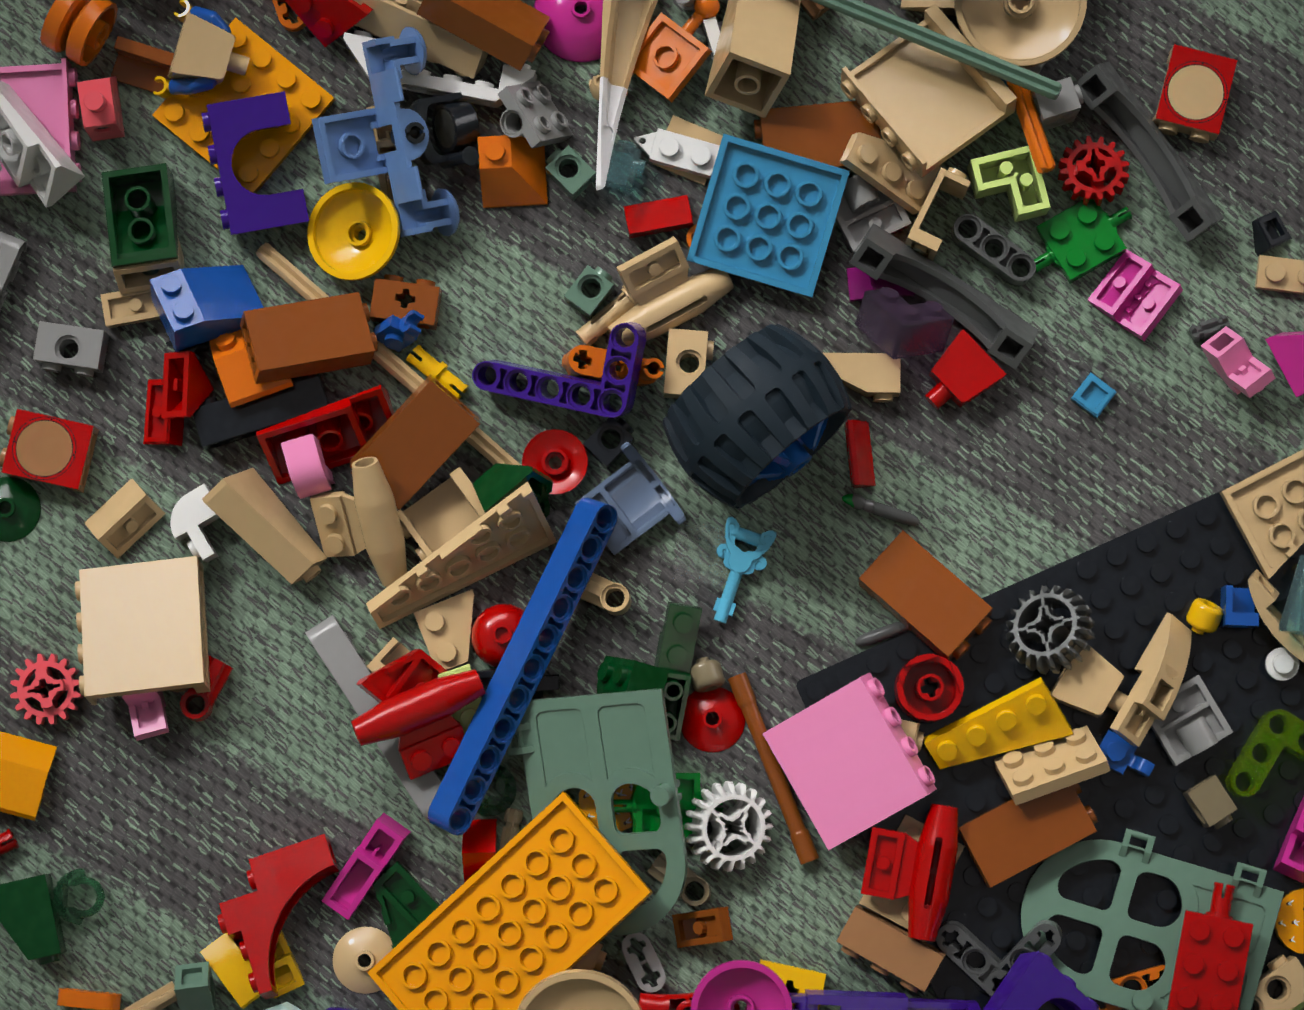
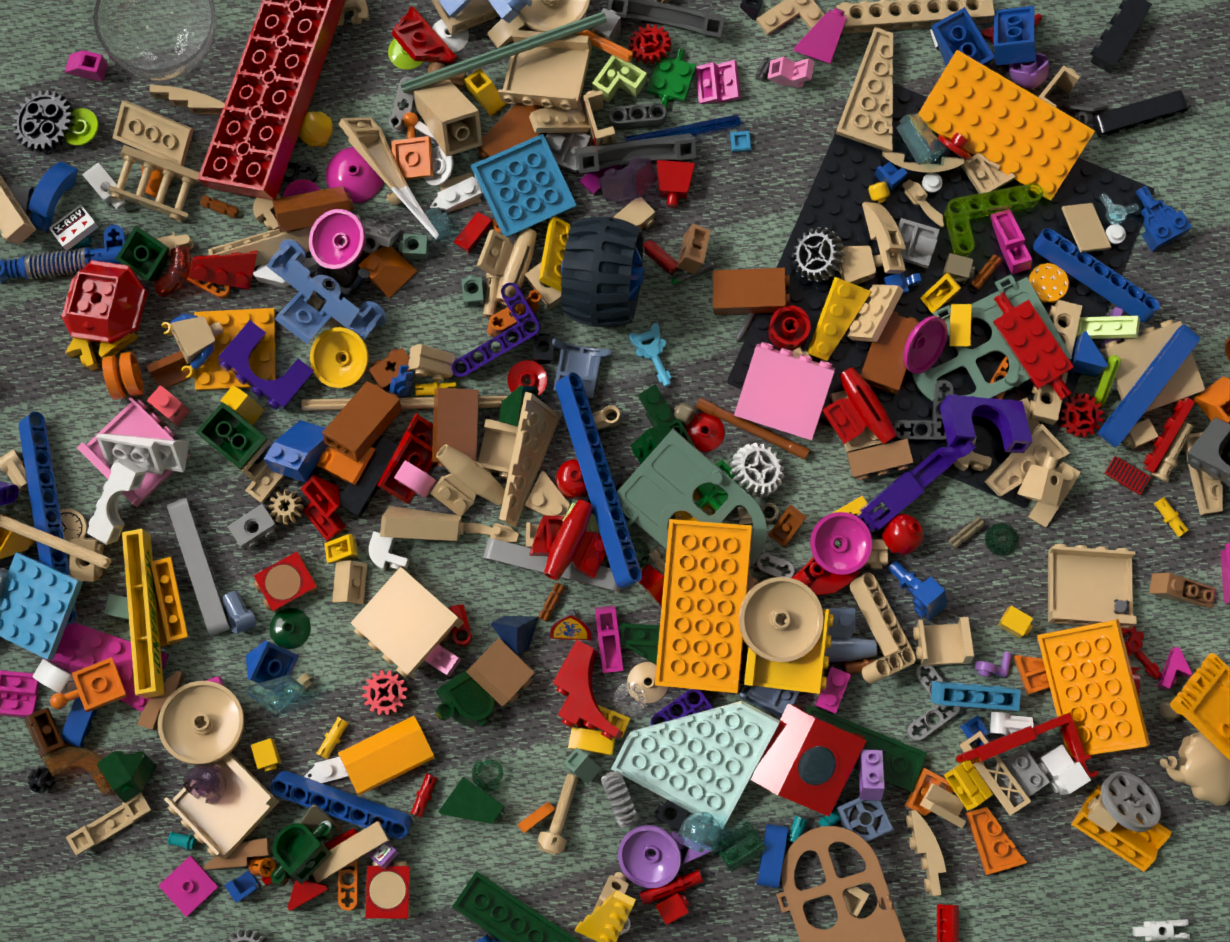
camera: 45 degrees left, 5 degrees down
none -> yellow slope [220,385,265,426]
none -> tan gear [268,490,304,525]
none -> dark pink dish [309,209,365,270]
none -> yellow slope [324,534,359,563]
none -> tan brick [408,344,455,381]
none -> white dish [424,146,453,186]
none -> dark green piece [435,670,494,727]
none -> tan piece [464,523,519,543]
none -> yellow slope [465,68,506,116]
none -> medium nougat brick [466,638,535,706]
none -> dark blue slope [491,616,539,656]
none -> yellow wing [538,216,570,292]
none -> dark orange axle [539,583,565,622]
none -> shield [550,609,591,641]
none -> clear gear [613,682,646,716]
none -> clear blue axle [625,115,741,142]
none -> medium nougat brick [677,224,711,274]
none -> tan piece [902,179,944,227]
none -> dark pink dish [903,316,948,374]
none -> yellow slope [920,273,961,314]
none -> yellow slope [950,304,972,346]
none -> dark orange axle [971,255,1002,289]

